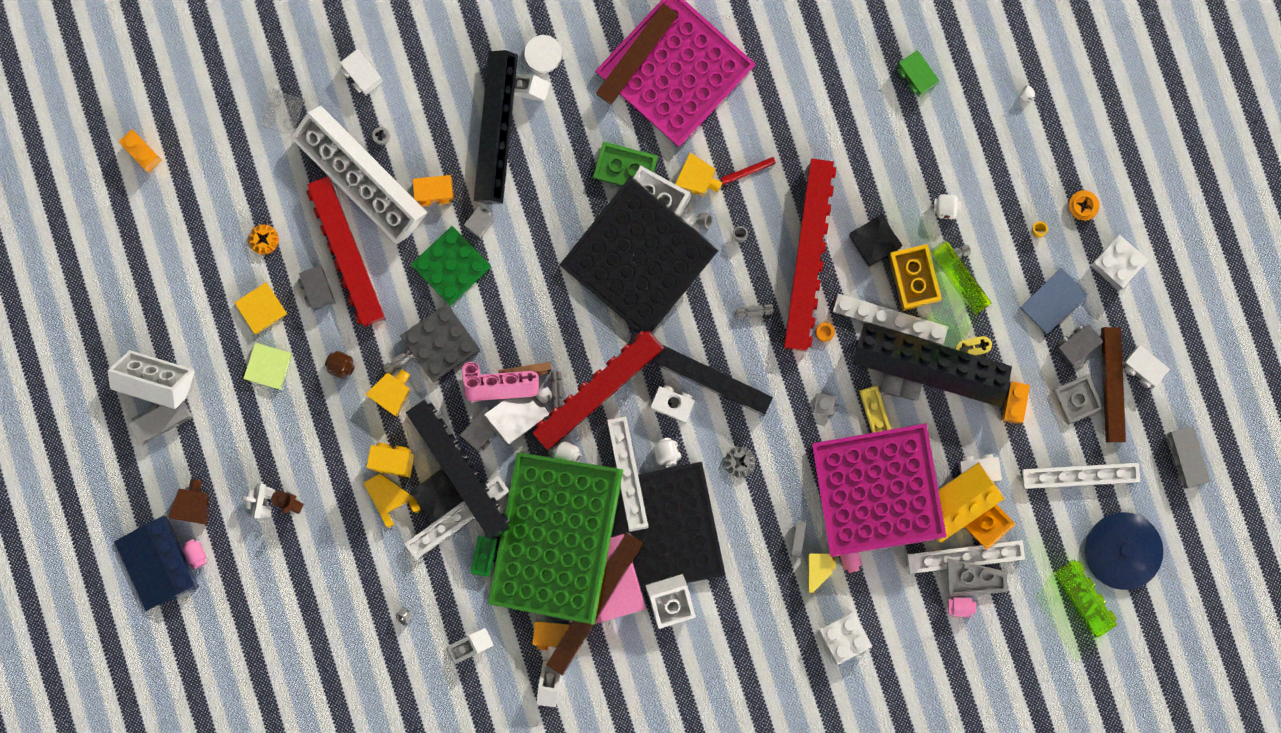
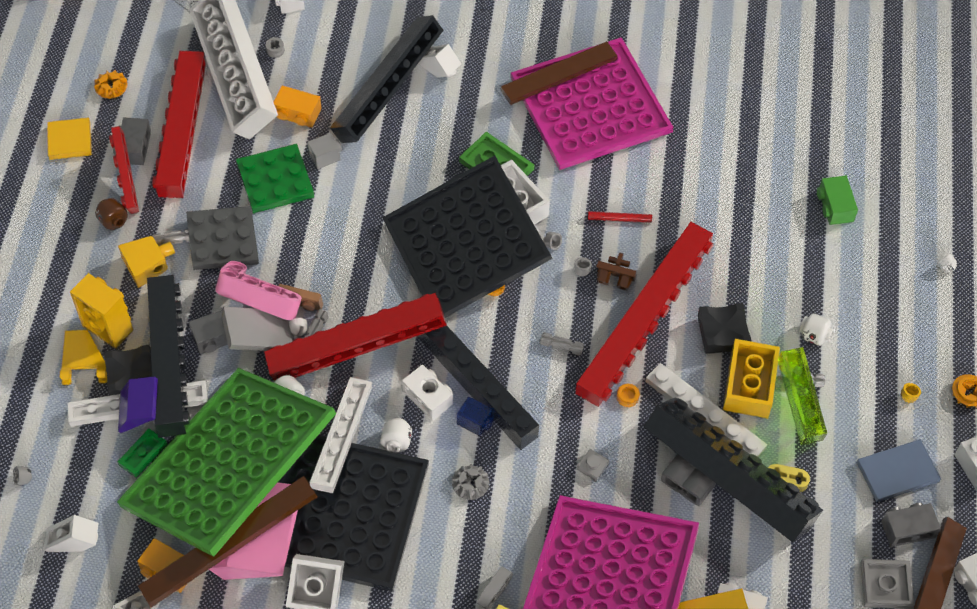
camera: 20 degrees right, 25 degrees down
yellowish green tile [244,342,292,390] -> none
white tile [524,35,562,73] -> none
yellow torso [675,153,723,196] -> none
light yellow tile [859,385,891,433] -> none
light orange brick [1001,381,1030,424] -> none
none -> red plate [109,126,139,214]
none -> dark purple slope [118,377,158,433]
none -> clear blue brick [457,396,494,437]
none -> reddish brown hips [596,252,636,291]

